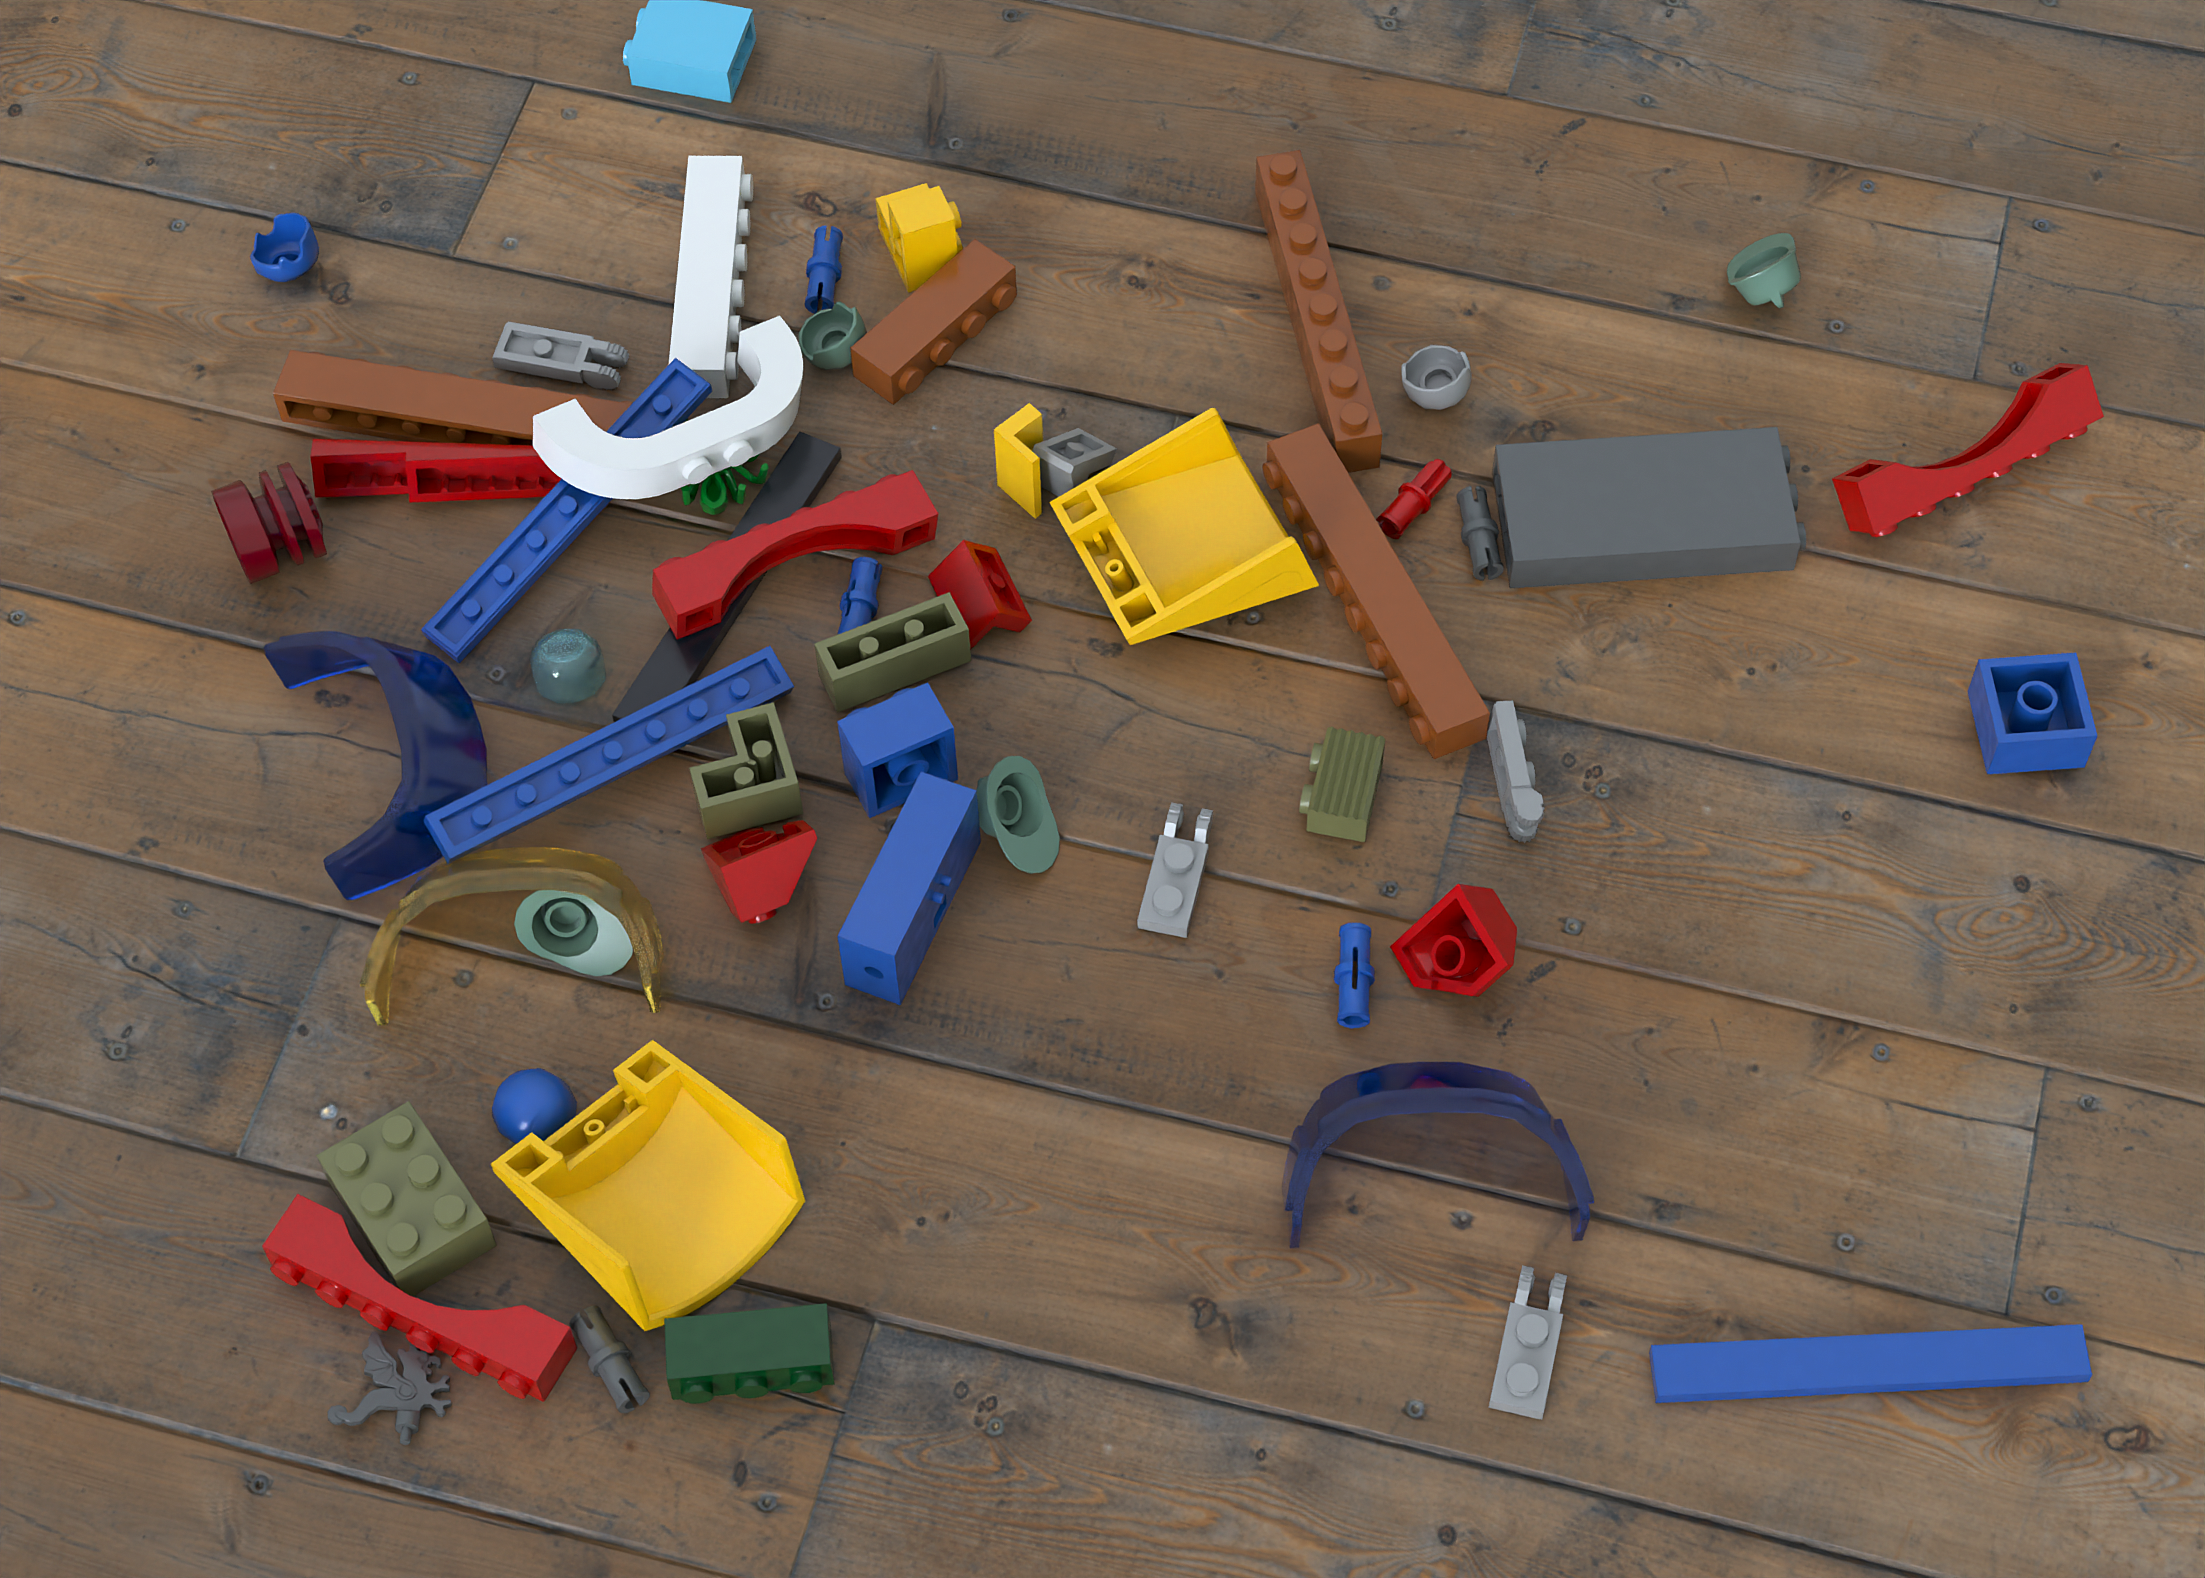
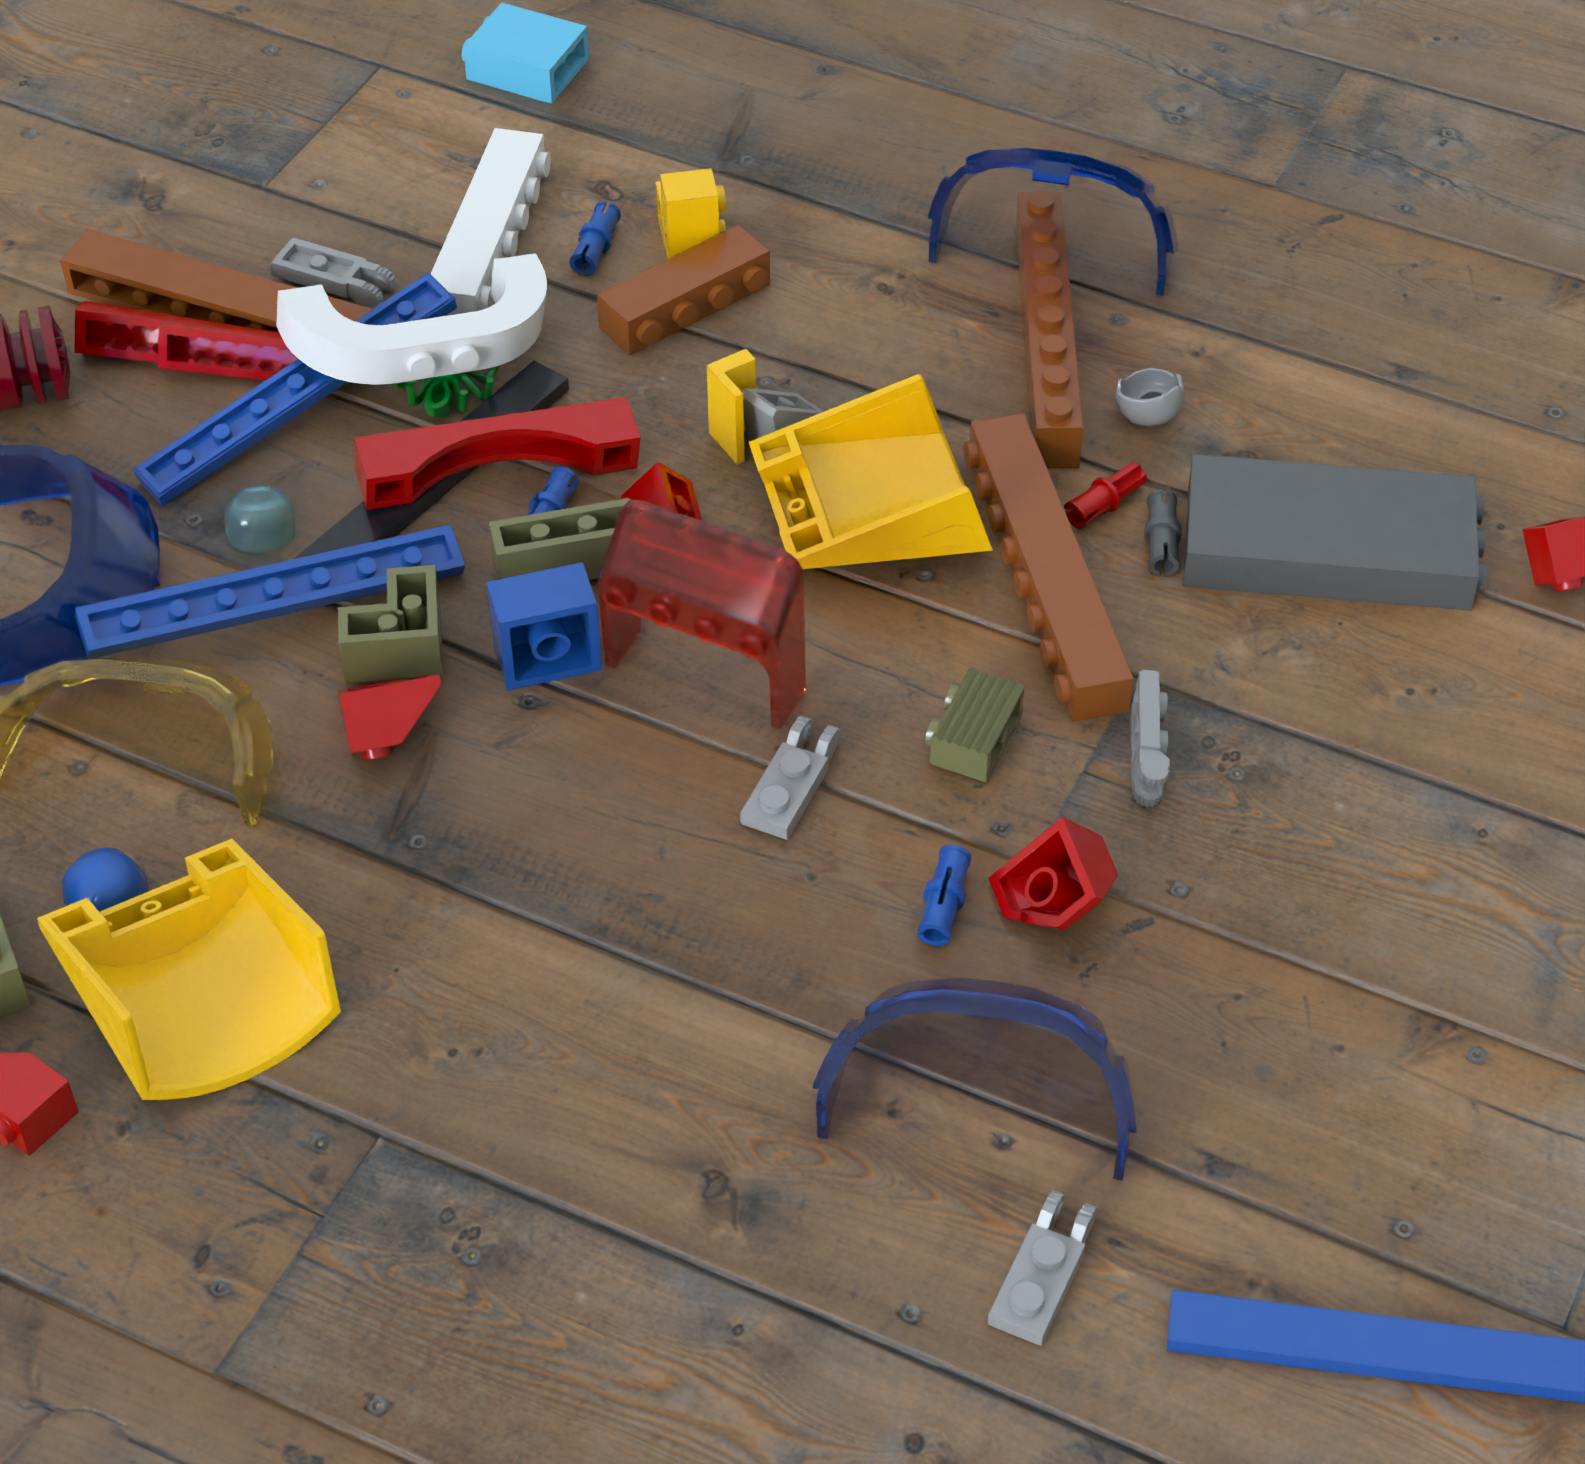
camera: 10 degrees right, 10 degrees down
blue hair [250,213,319,282] -> none
sand green piece [514,883,635,976] -> none
dark grey pin [569,1306,650,1413] -> none
dark green brick [664,1303,835,1404] -> none
sand green hair [798,301,867,370] -> none
blue brick [837,772,981,1005] -> none
sand green piece [976,756,1060,874] -> none
sand green piece [1727,233,1801,309] -> none
none -> clear red windscreen [598,500,806,729]
none -> clear blue piece [928,148,1178,296]

